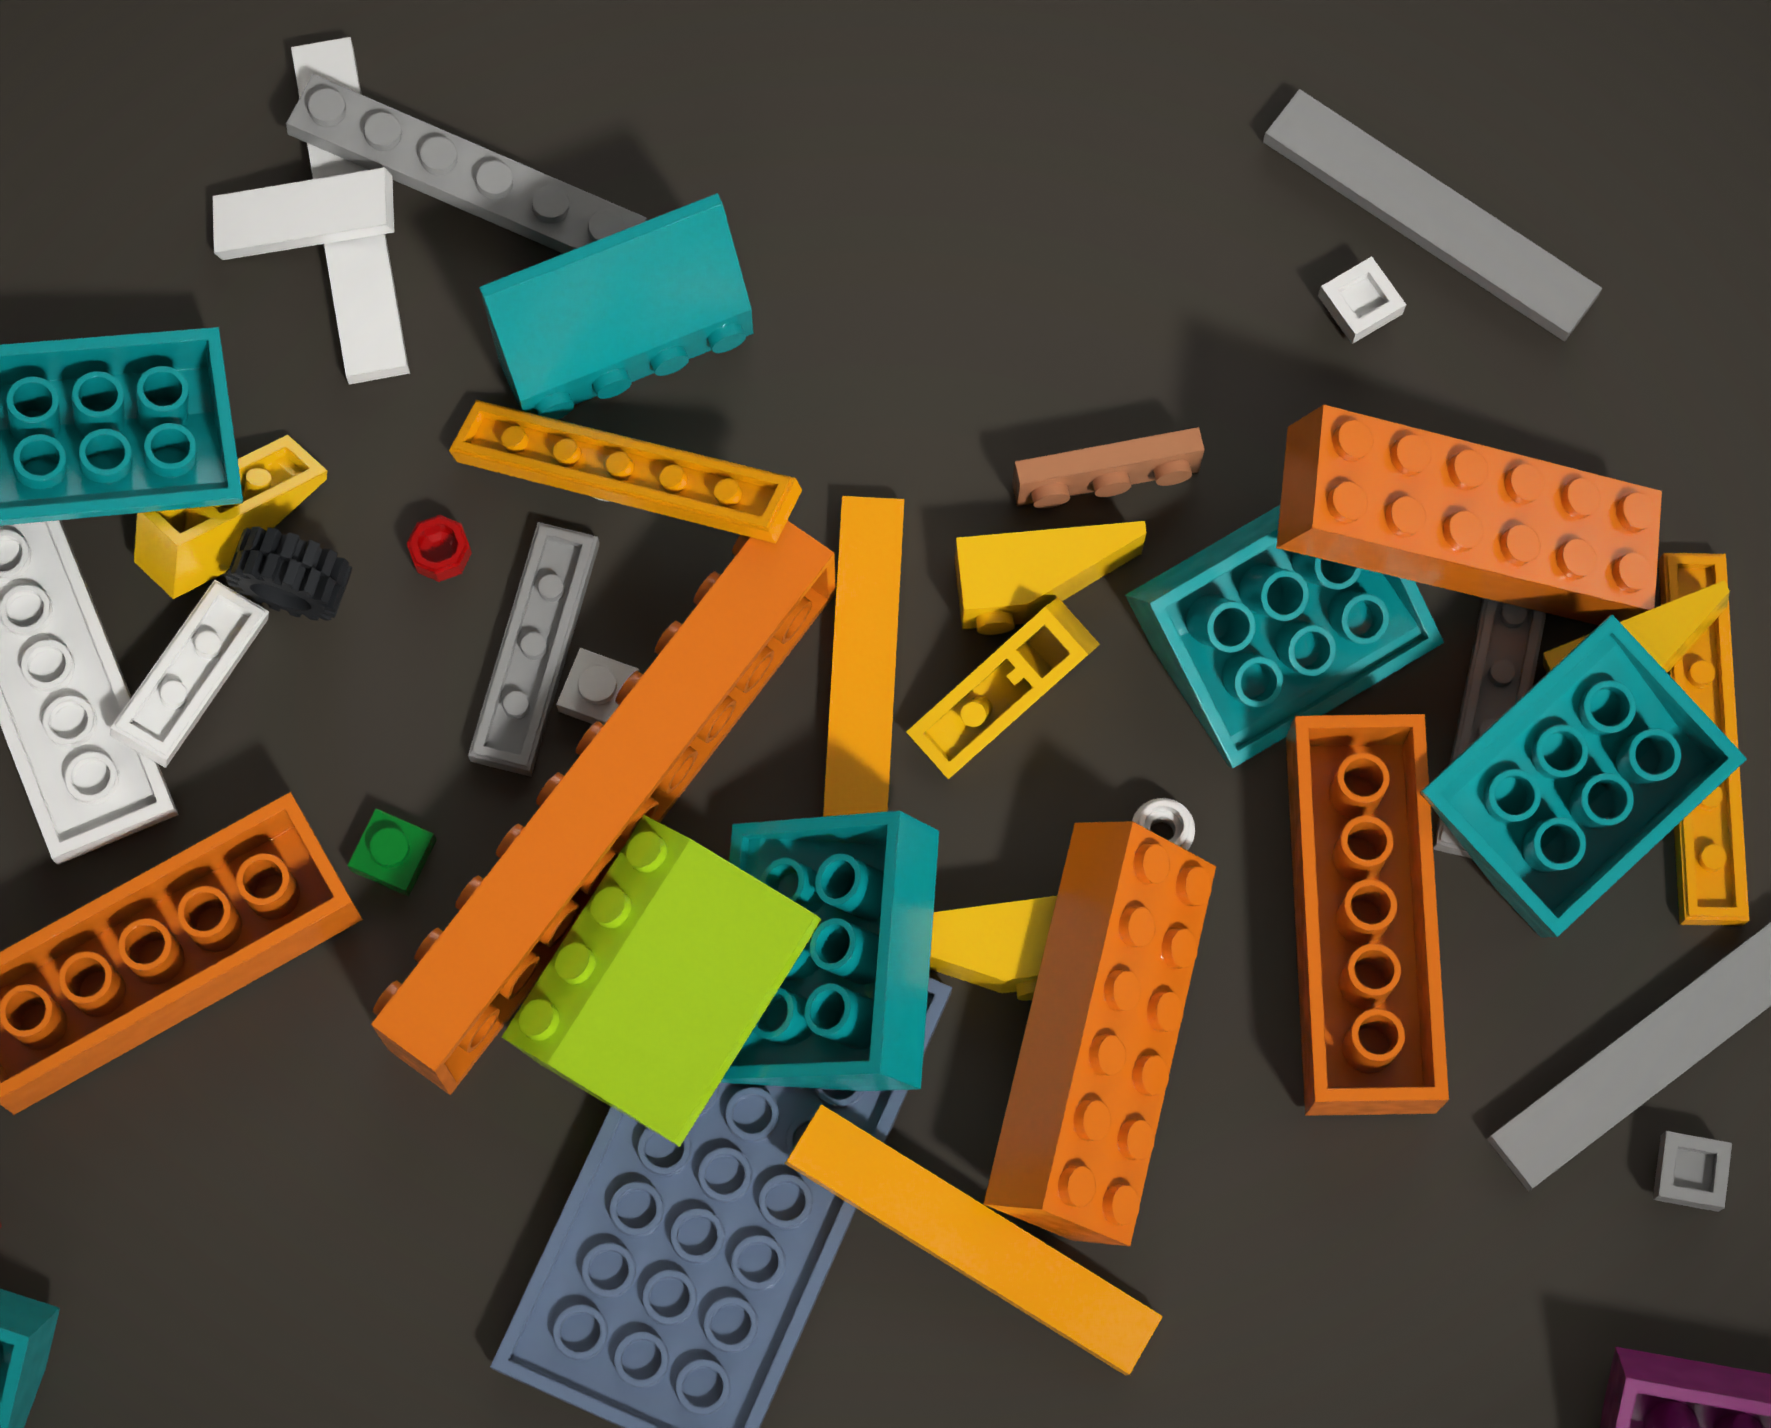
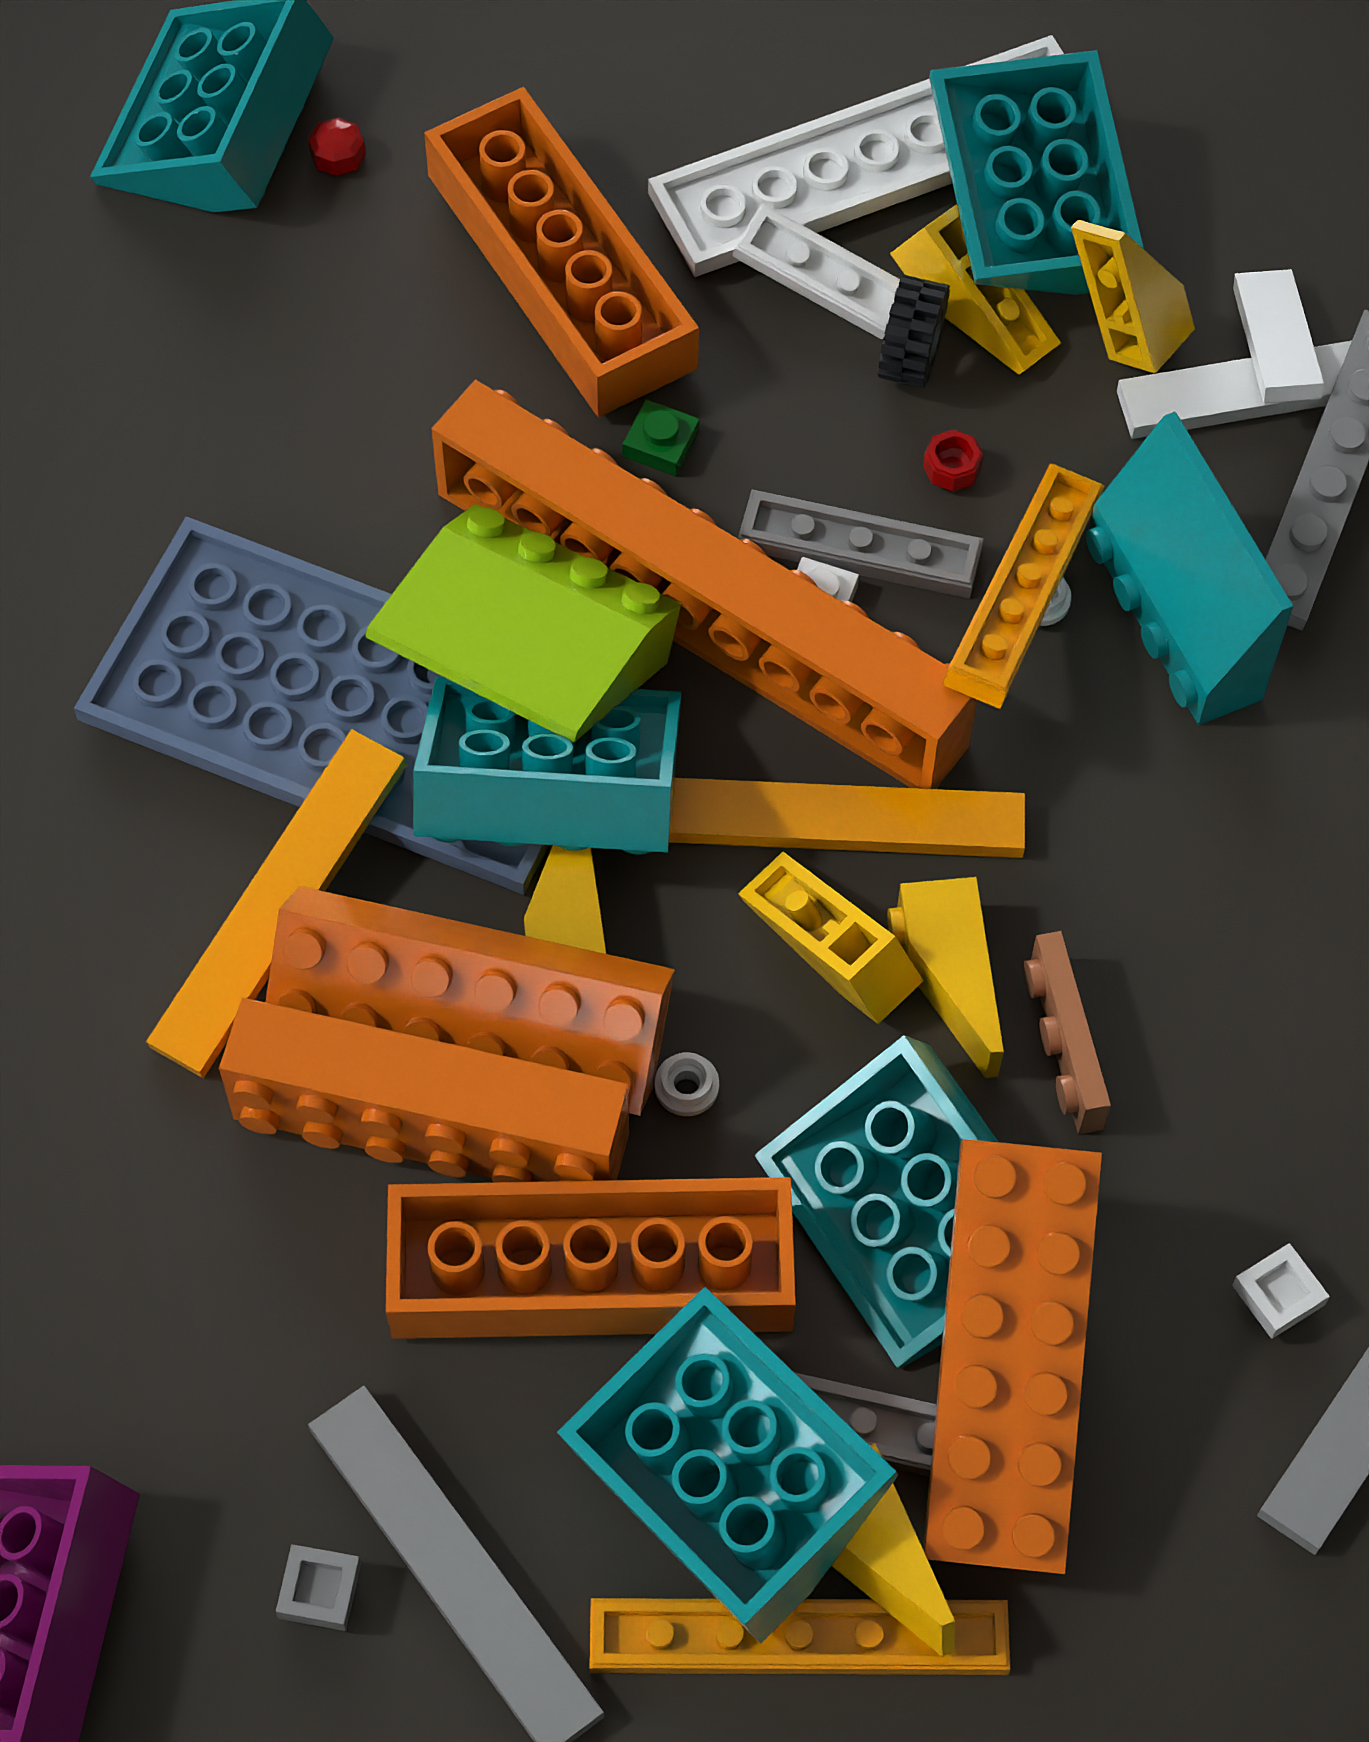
camera: 90 degrees right, 10 degrees down
none -> orange brick [219,997,629,1183]
none -> yellow slope [1071,220,1195,374]

